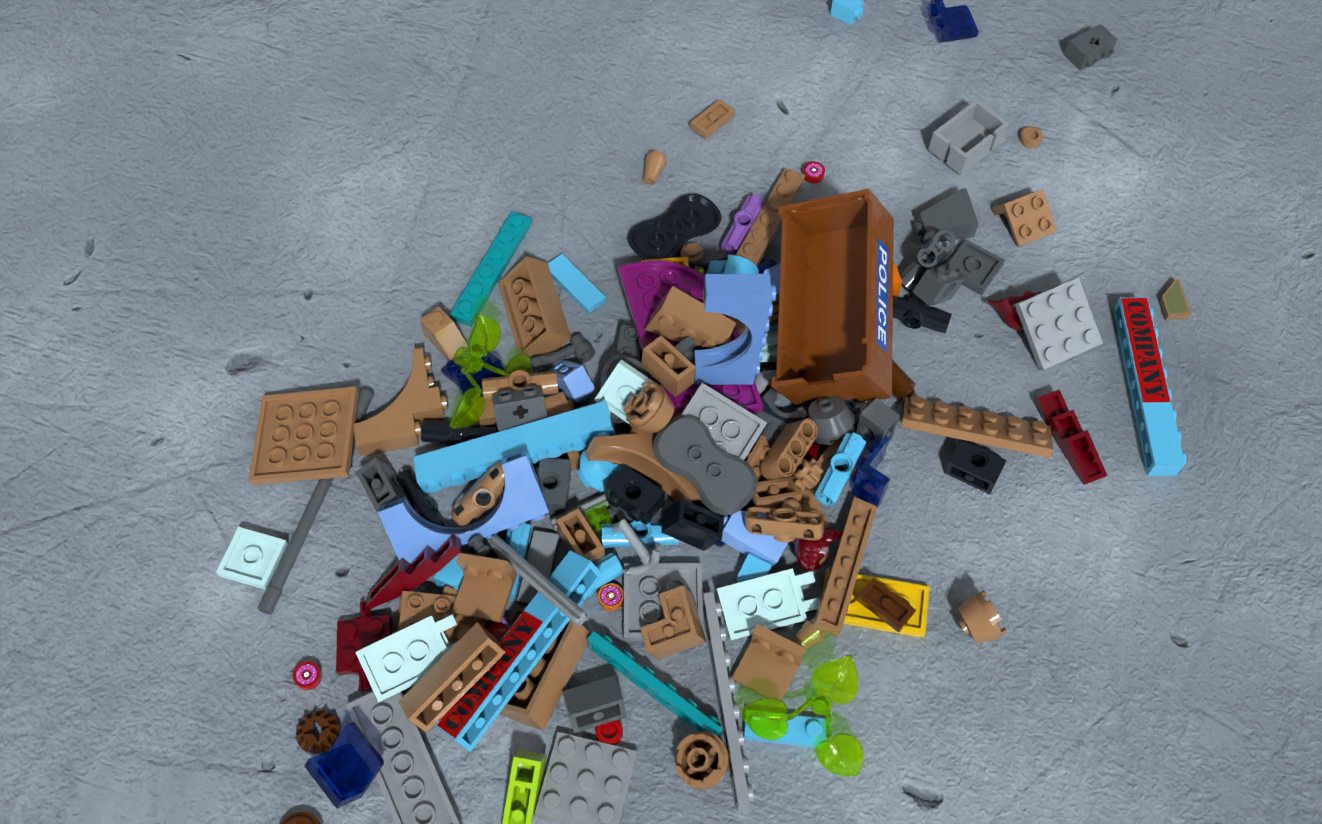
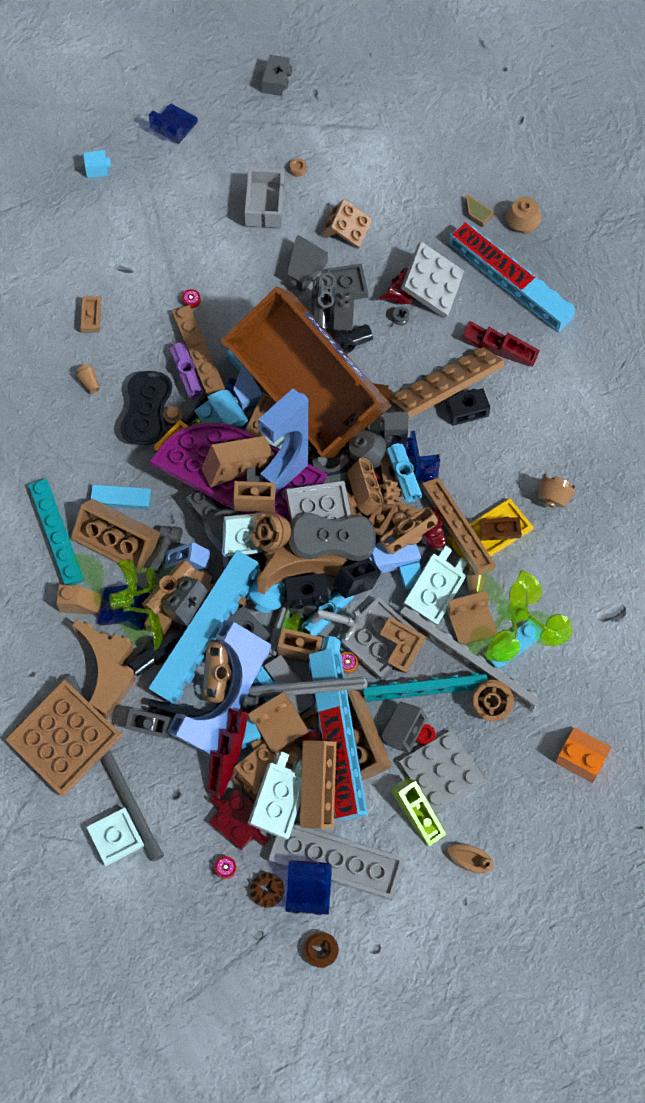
camera: 45 degrees left, 5 degrees up
none -> dark grey bush [393,306,410,326]
none -> medium nougat cone [506,197,542,234]

